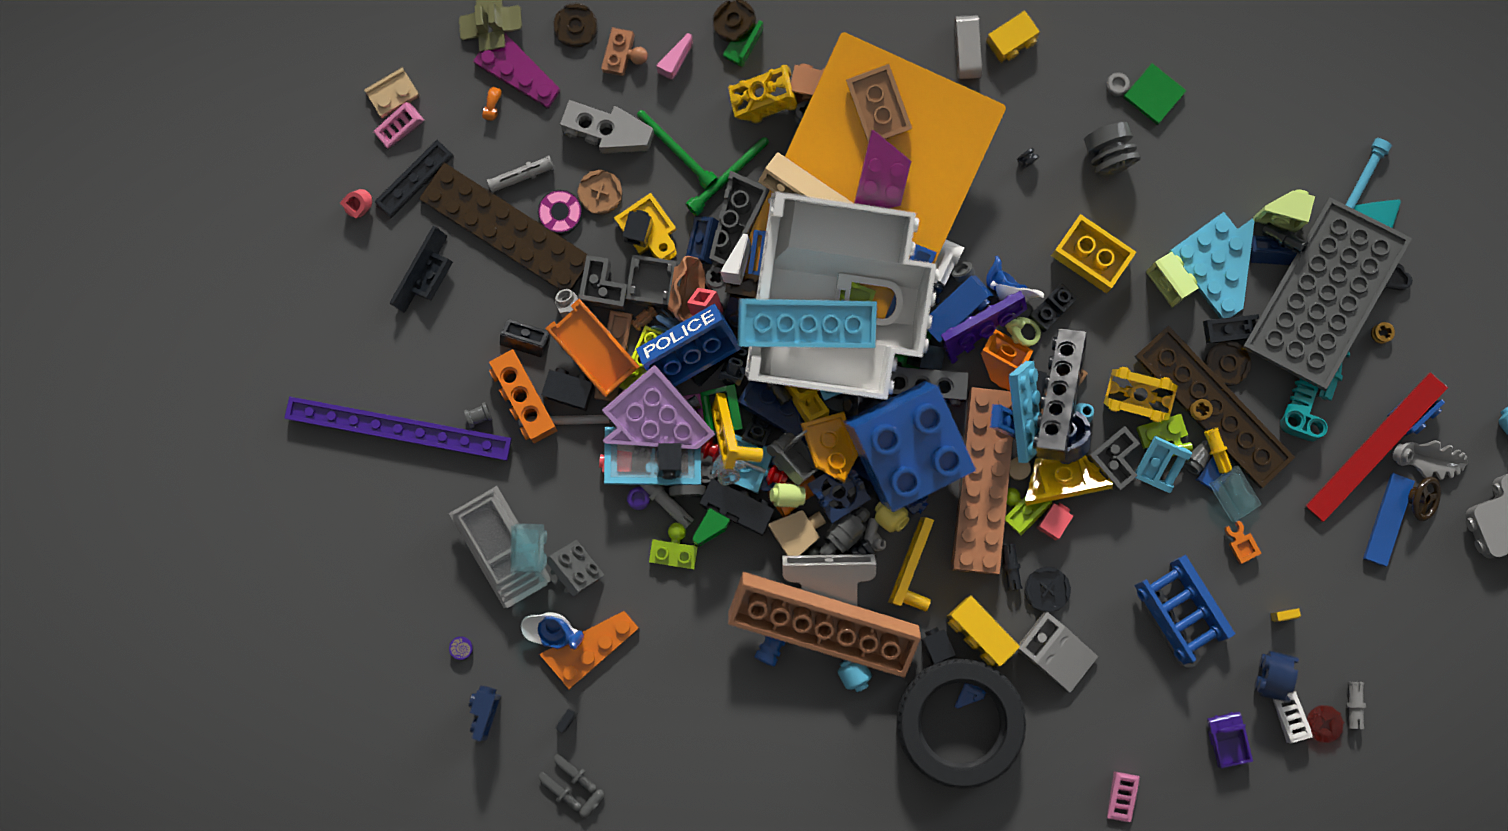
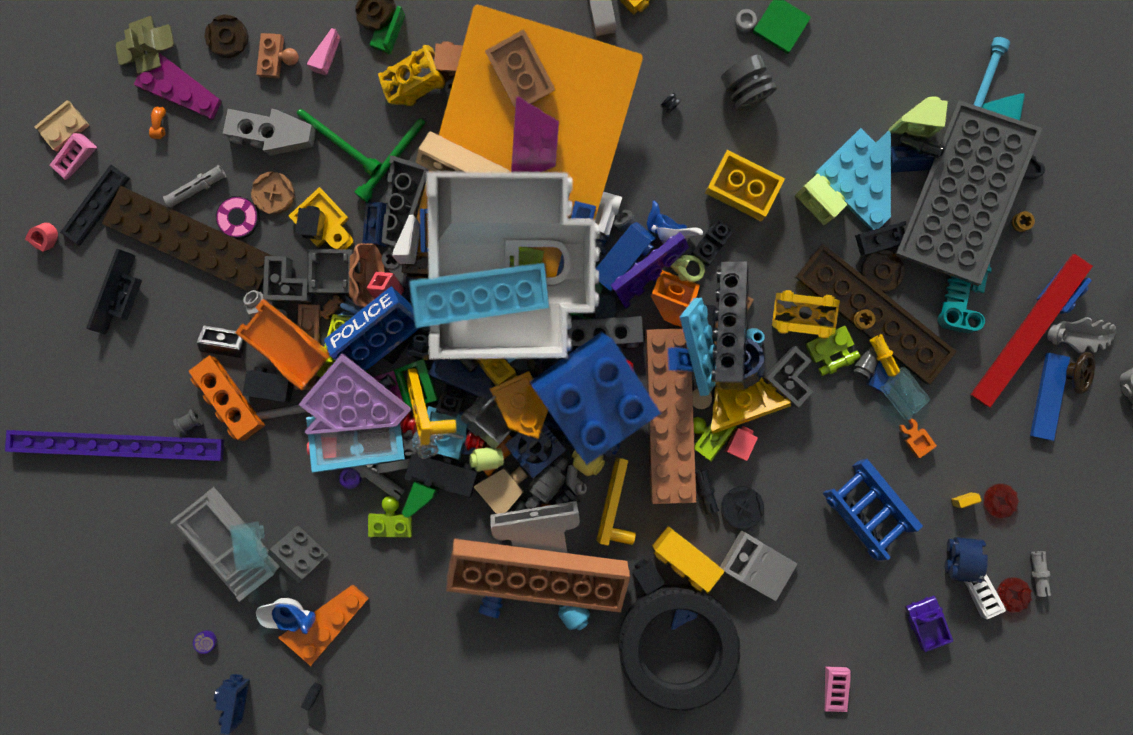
camera: 10 degrees left, 5 degrees up
black brick [657,443,682,480] -> none
medium azure plate [1135,436,1192,493] -> none
none -> clear red gear [984,484,1020,518]

